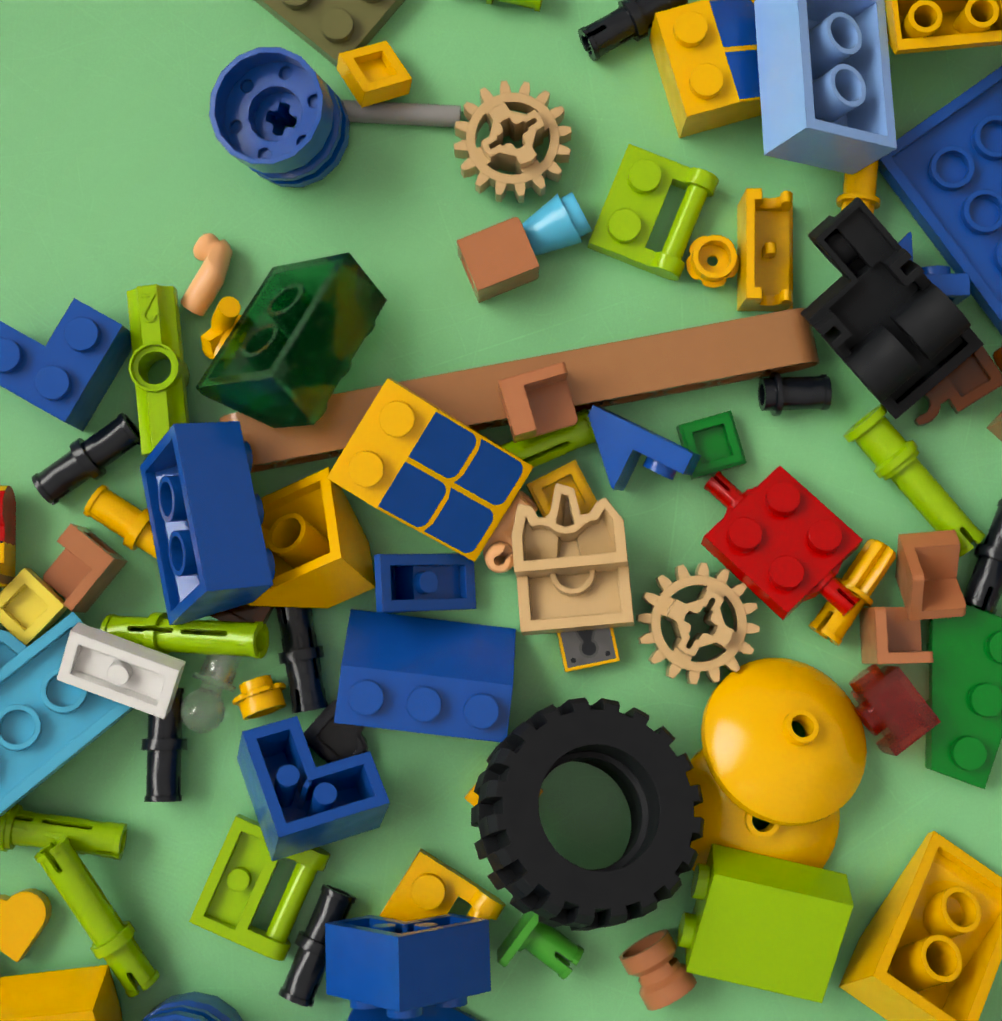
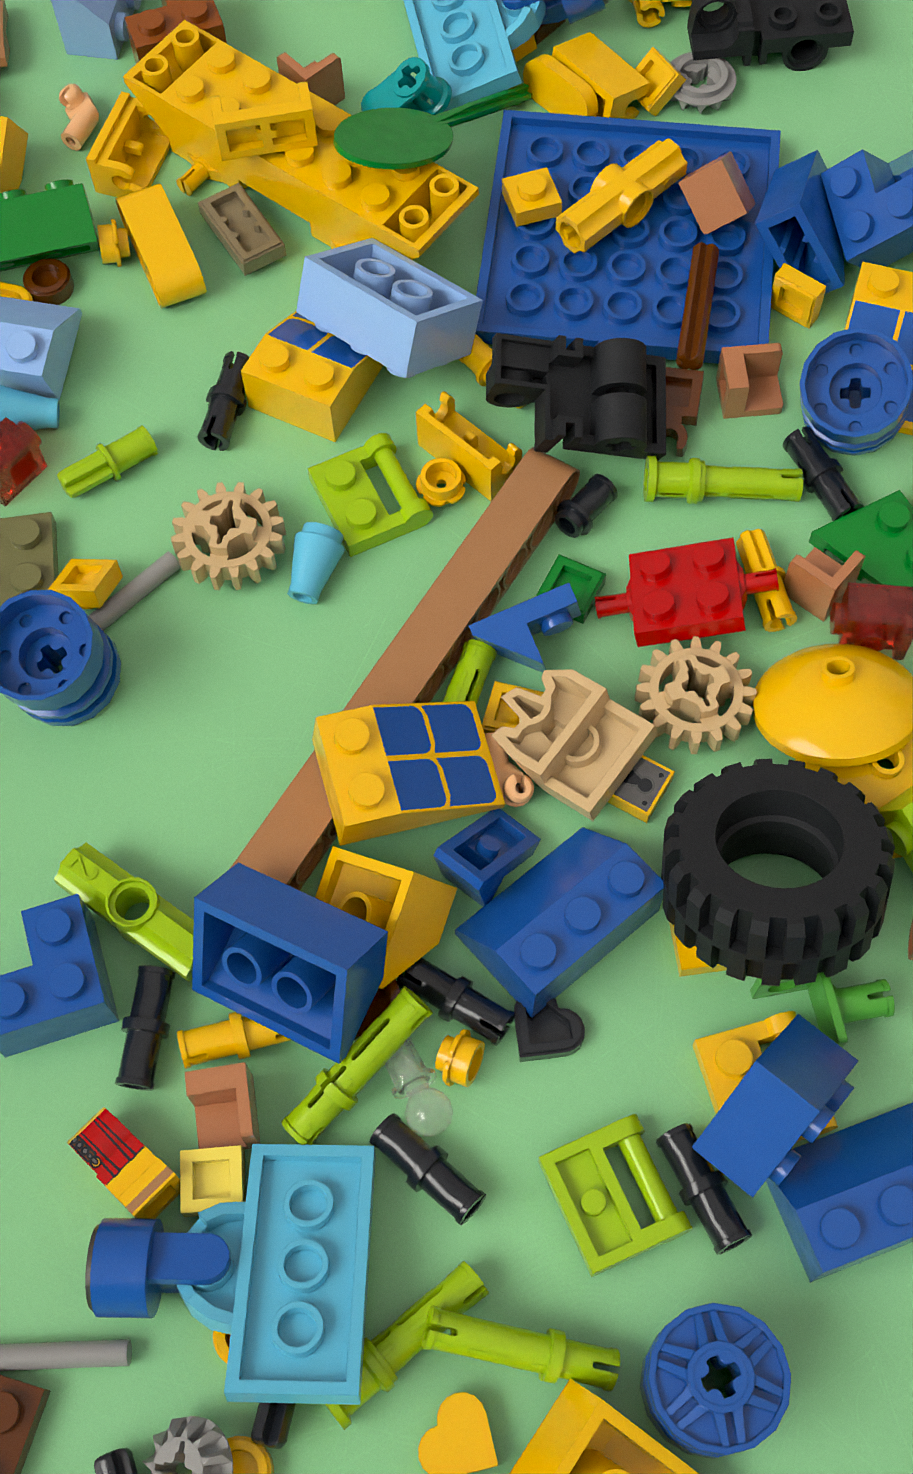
camera: 45 degrees left, 20 degrees down
white plate [56,622,186,719] -> none
light nougat arm [180,233,233,316] -> none
clear green slope [195,252,387,429] -> none
yellow plate [200,296,256,363] -> none
blue brick [237,716,390,862] -> none
nougat panel [457,217,540,303] -> none
nougat panel [498,362,578,443] -> none
nougat panel [895,530,967,621] -> none

